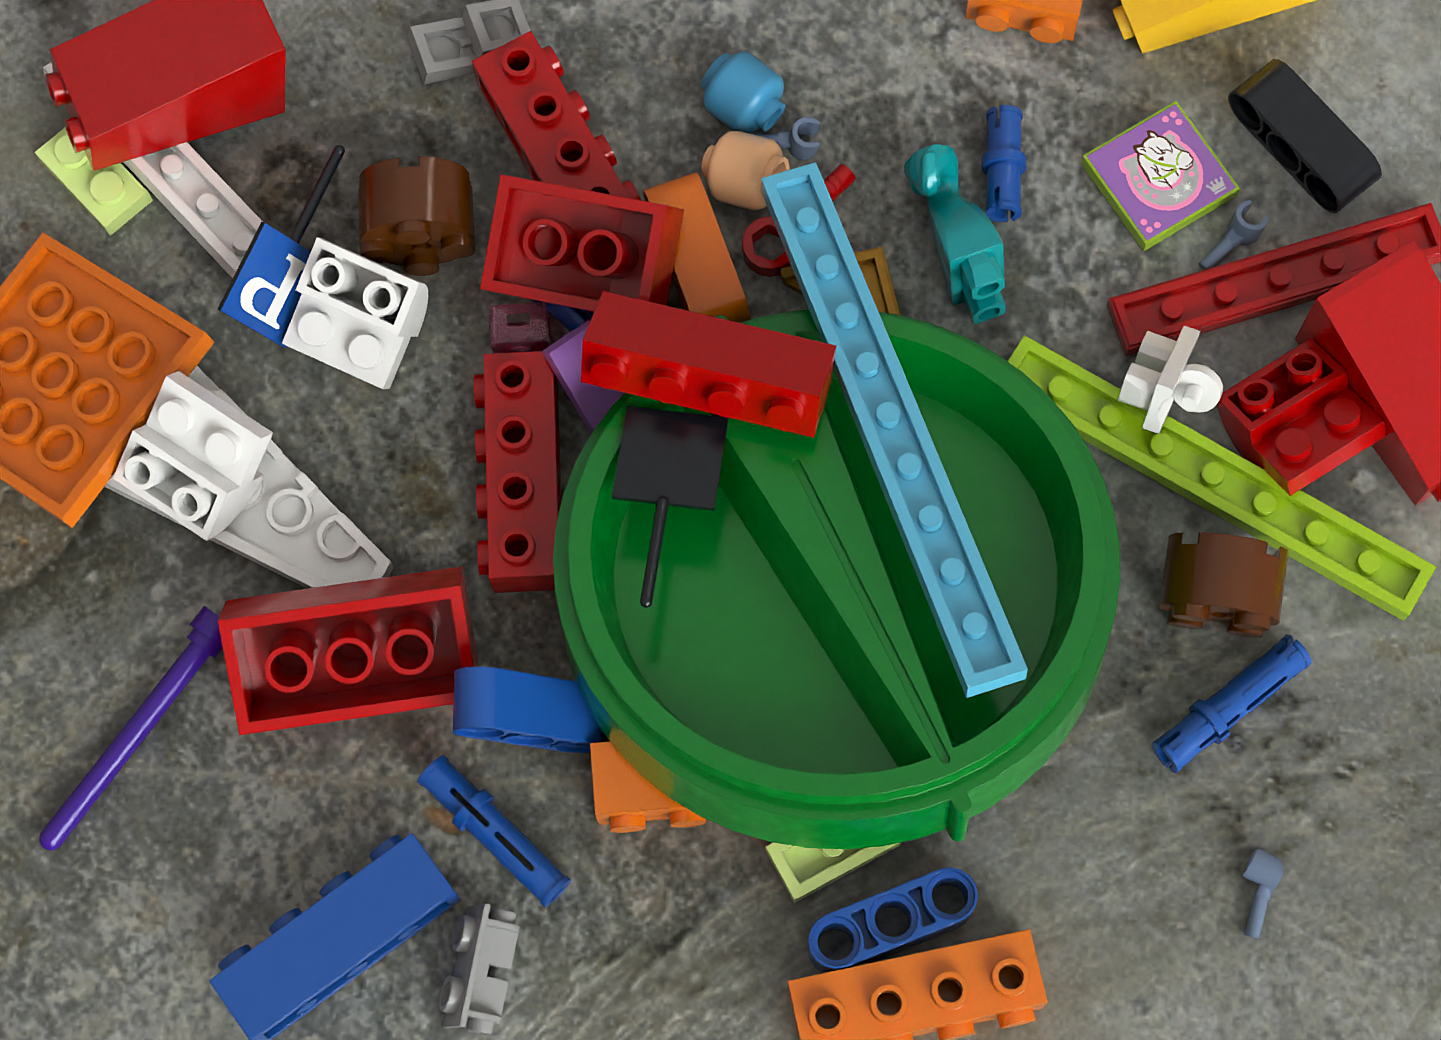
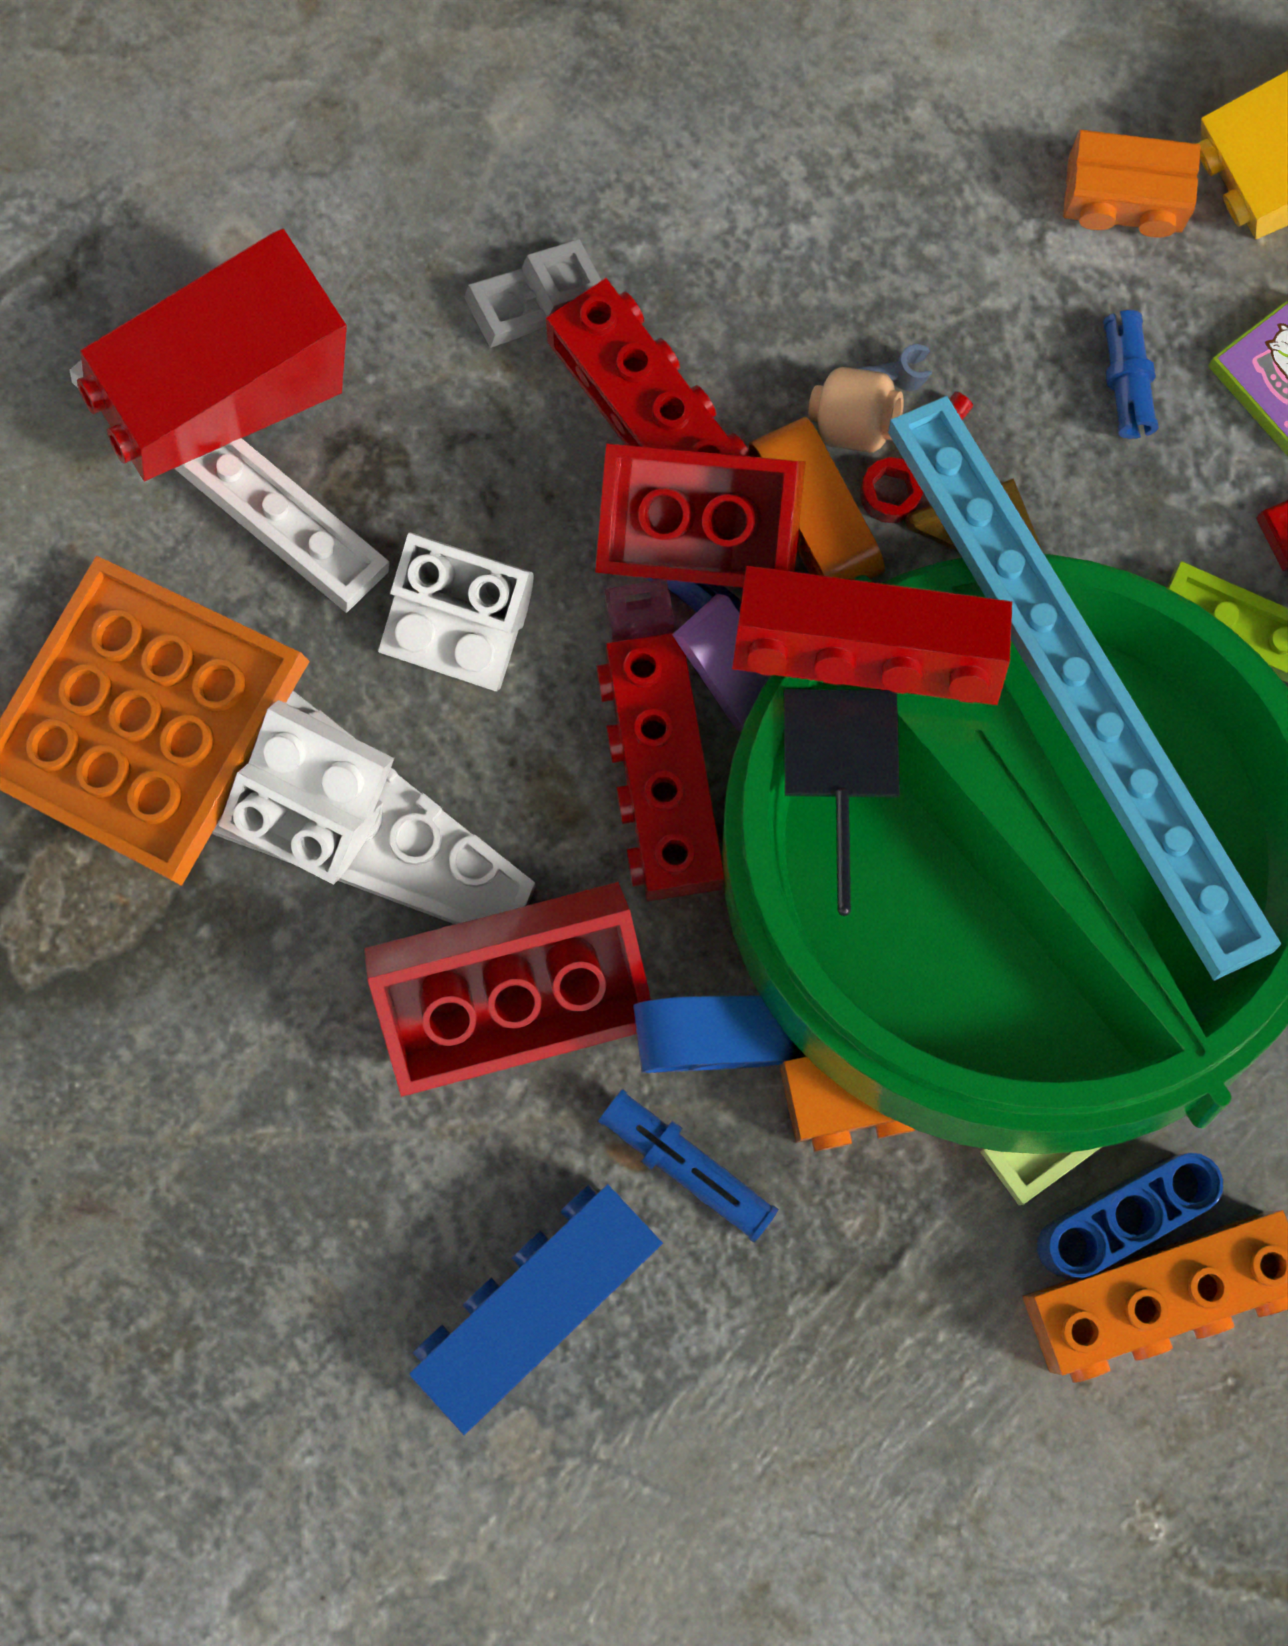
camera: 15 degrees left, 5 degrees up
yellowish green plate [34,127,153,236] -> none
dark purple piece [39,606,223,851] -> none
piece [217,145,345,348] -> none
reddish brown brick [358,156,475,276] -> none
light grey hinge [439,903,520,1035] -> none
dark azure head [701,51,785,133] -> none
teal hips [904,144,1006,324] -> none

